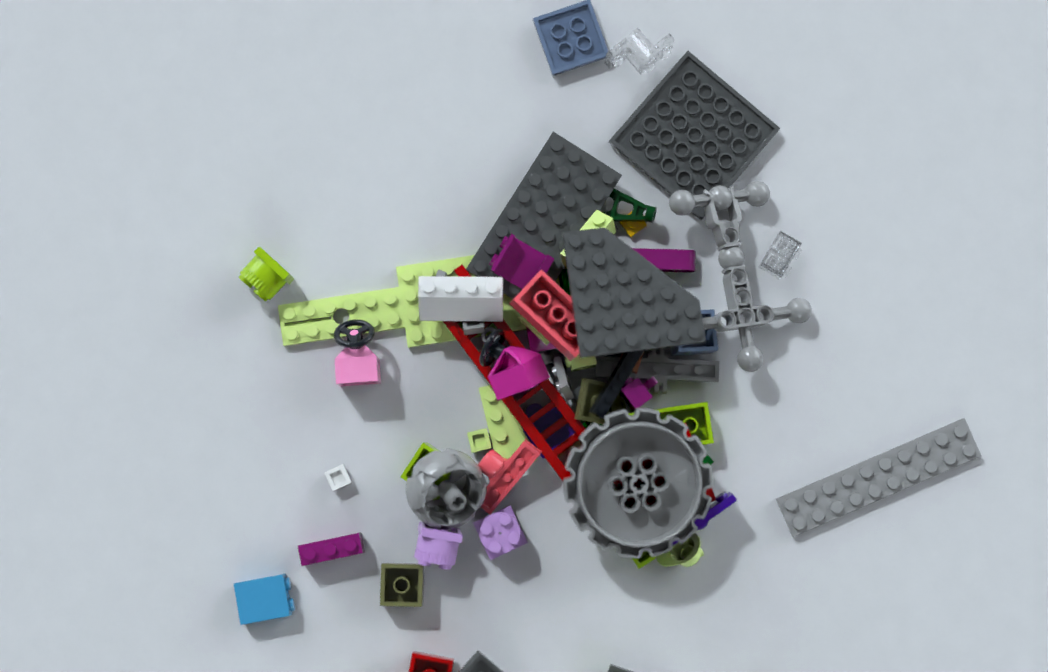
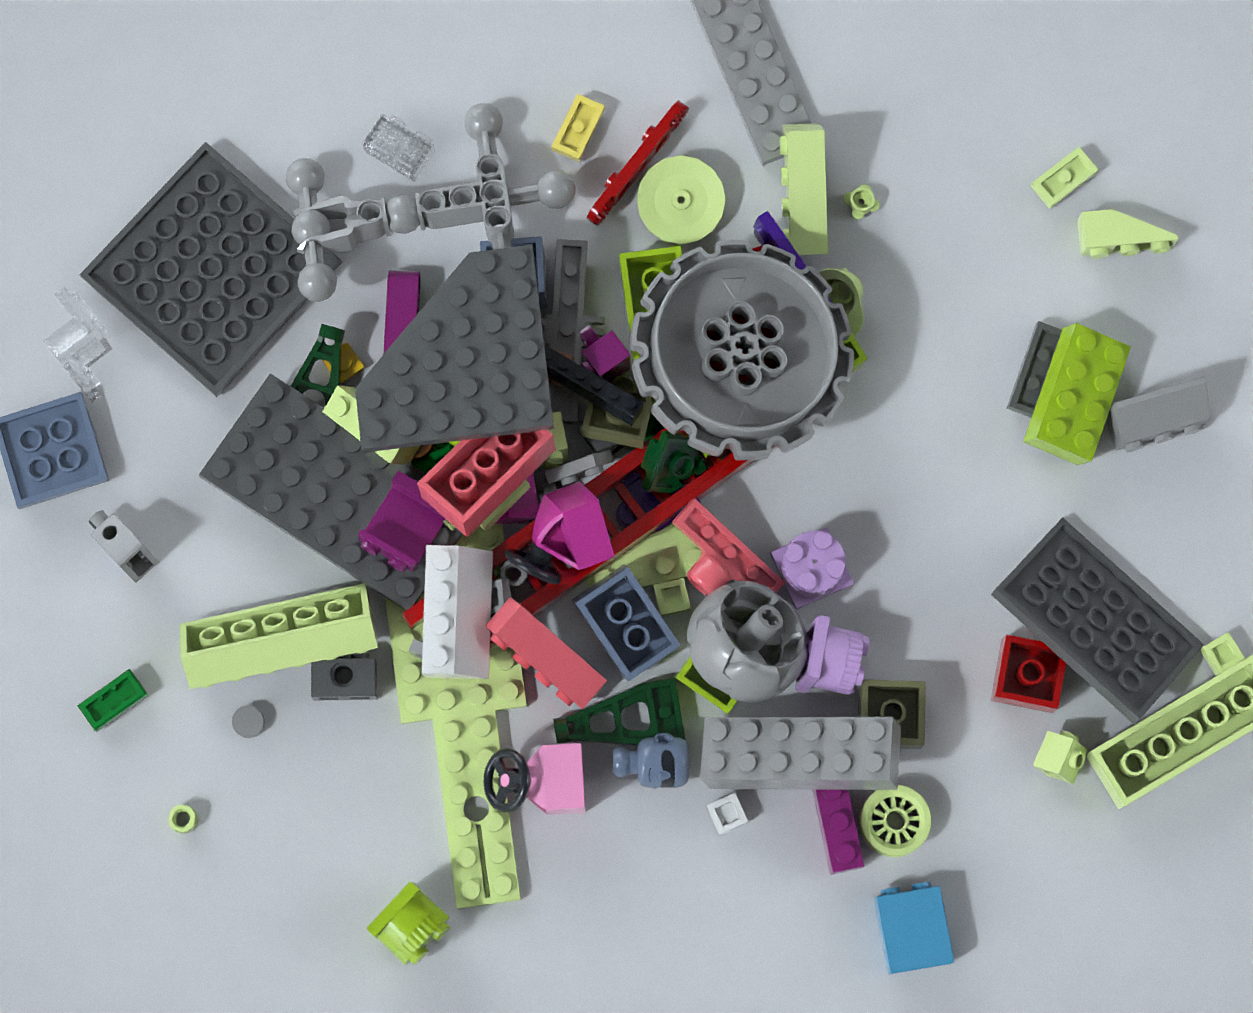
camera: 90 degrees left, 5 degrees down
none -> green plate [77,669,149,732]
none -> light grey torso [89,510,159,583]
none -> yellowish green axle [168,804,198,834]
none -> yellowish green brick [180,583,378,689]
none -> light grey tile [232,705,265,738]
none -> dark grey brick [311,653,377,701]
none -> coral brick [485,597,607,710]
none -> light yellow plate [551,93,605,162]
none -> dark green plate [553,678,686,746]
none -> sand blue brick [572,564,681,682]
none -> red piece [587,100,689,226]
none -> sand blue piece [613,733,689,789]
none -> yellowish green piece [637,155,726,245]
none -> dark green plate [641,431,707,494]
none -> light grey brick [700,717,901,790]
none -> yellowish green wedge [780,123,828,255]
none -> yellowish green plate [843,184,880,220]
none -> yellowish green wheel [859,785,931,857]

